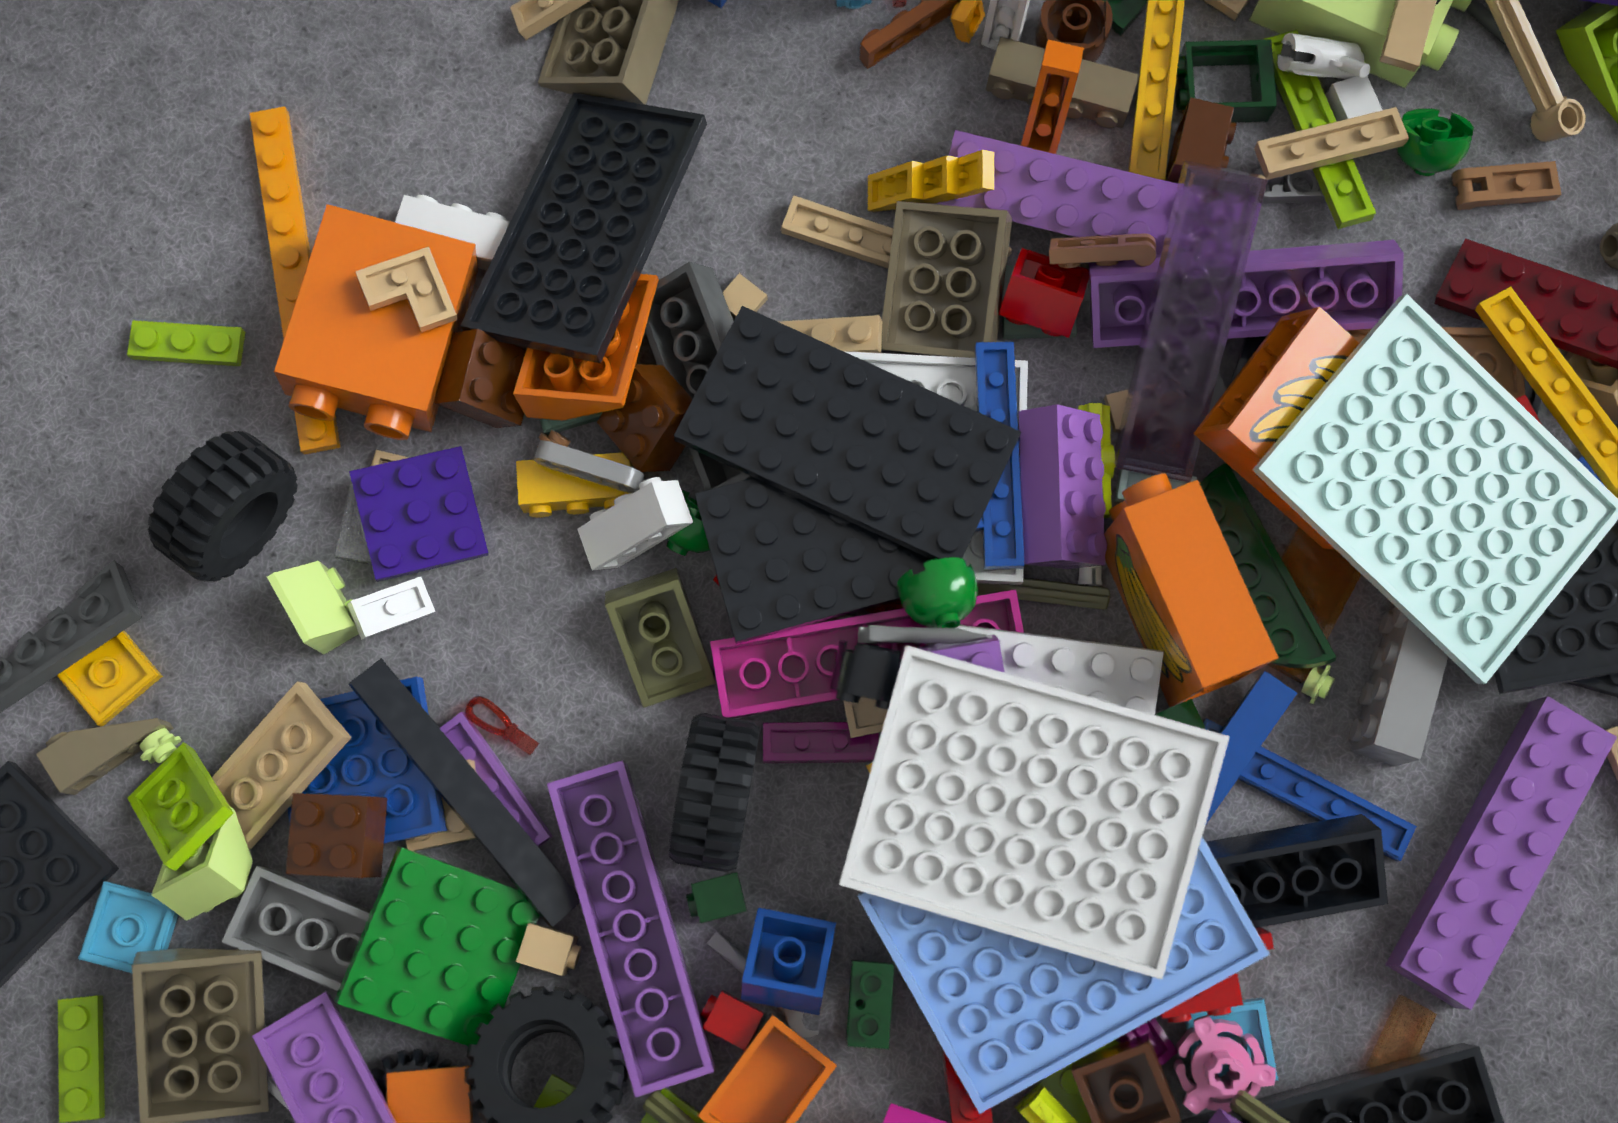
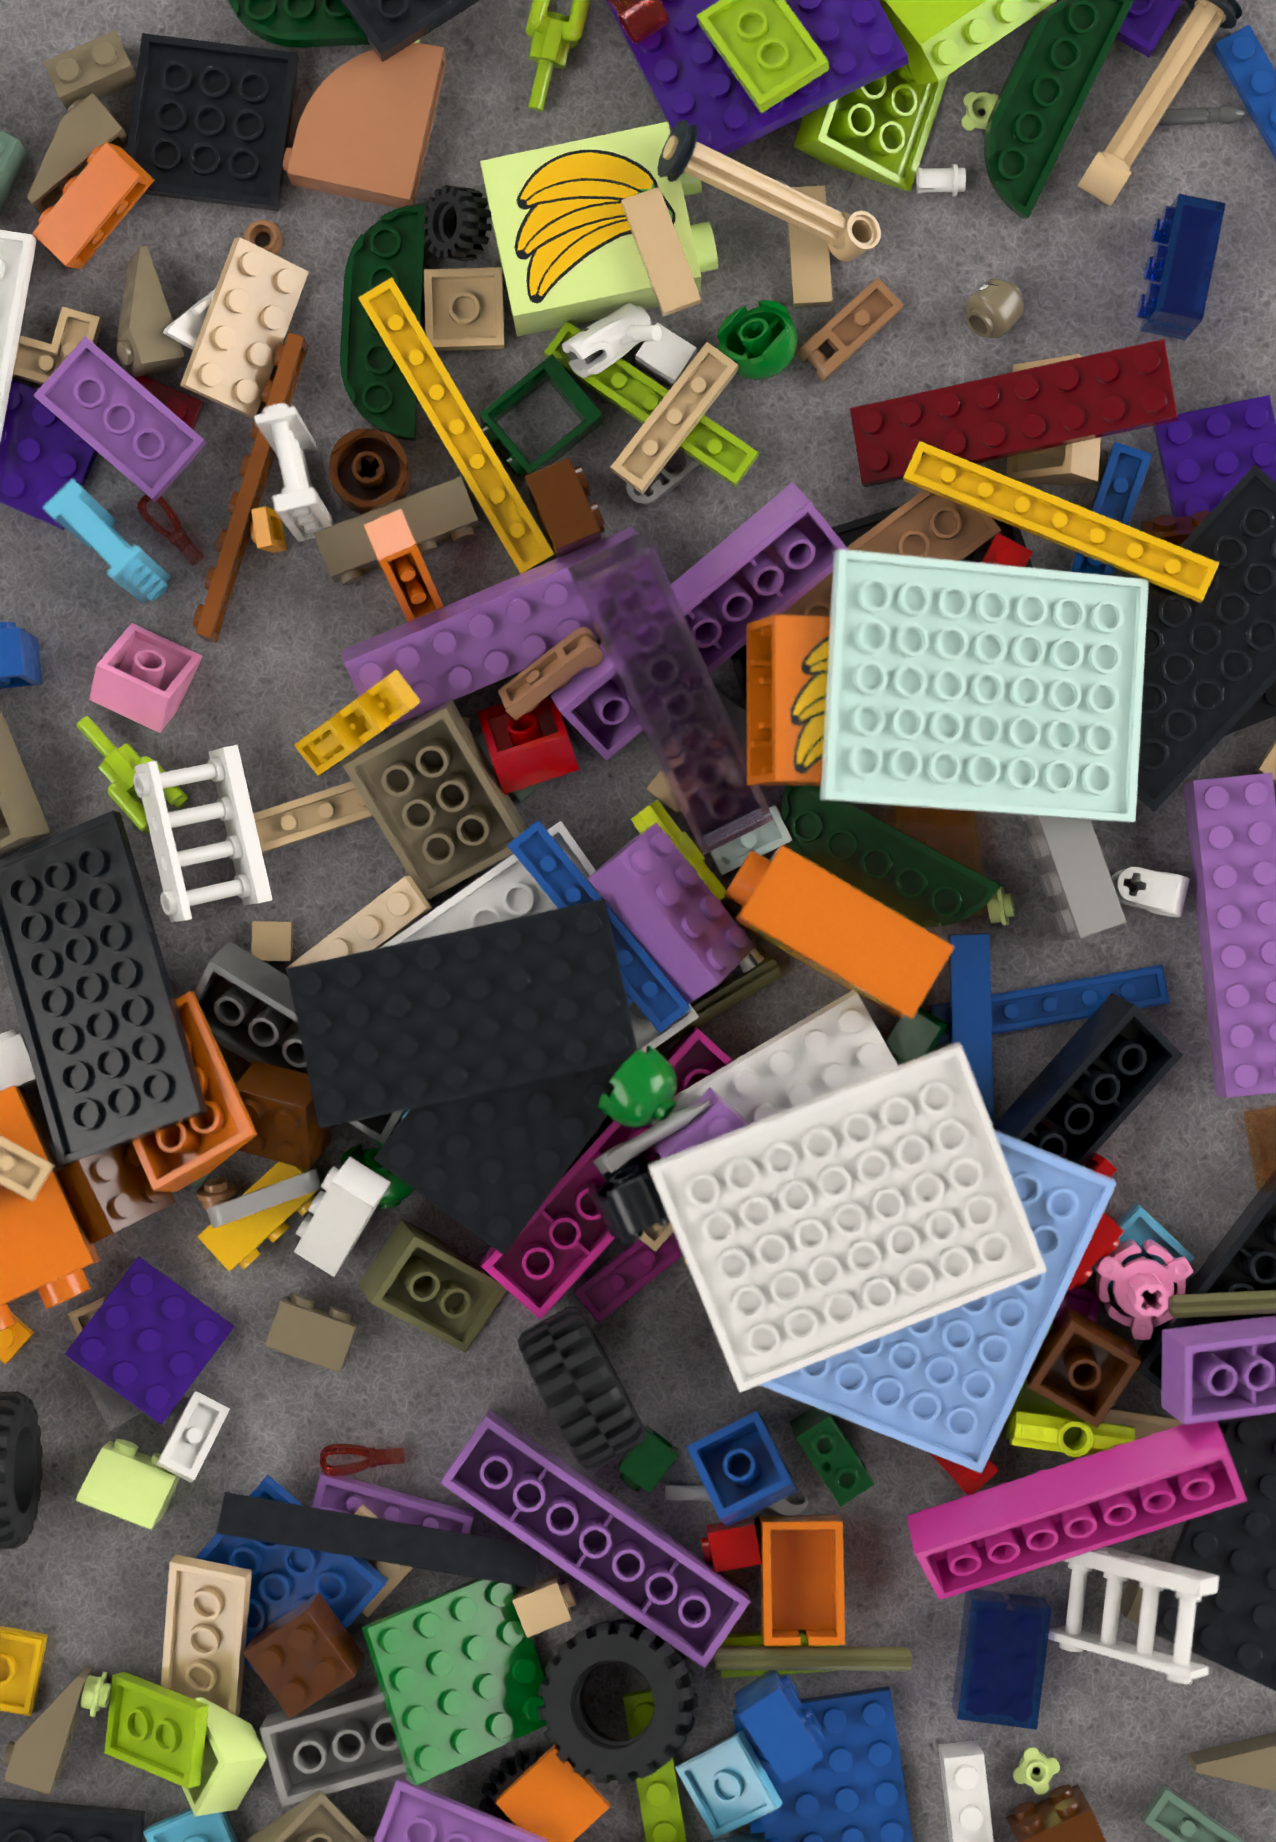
camera: 40 degrees left, 10 degrees up
none -> lime plant [76,716,190,835]
none -> bright pink slope [89,623,202,733]
none -> white fence [134,745,273,923]
none -> dark tan brick [265,1293,360,1373]
none -> tan tile [787,185,833,307]
none -> white piece [1111,867,1190,918]

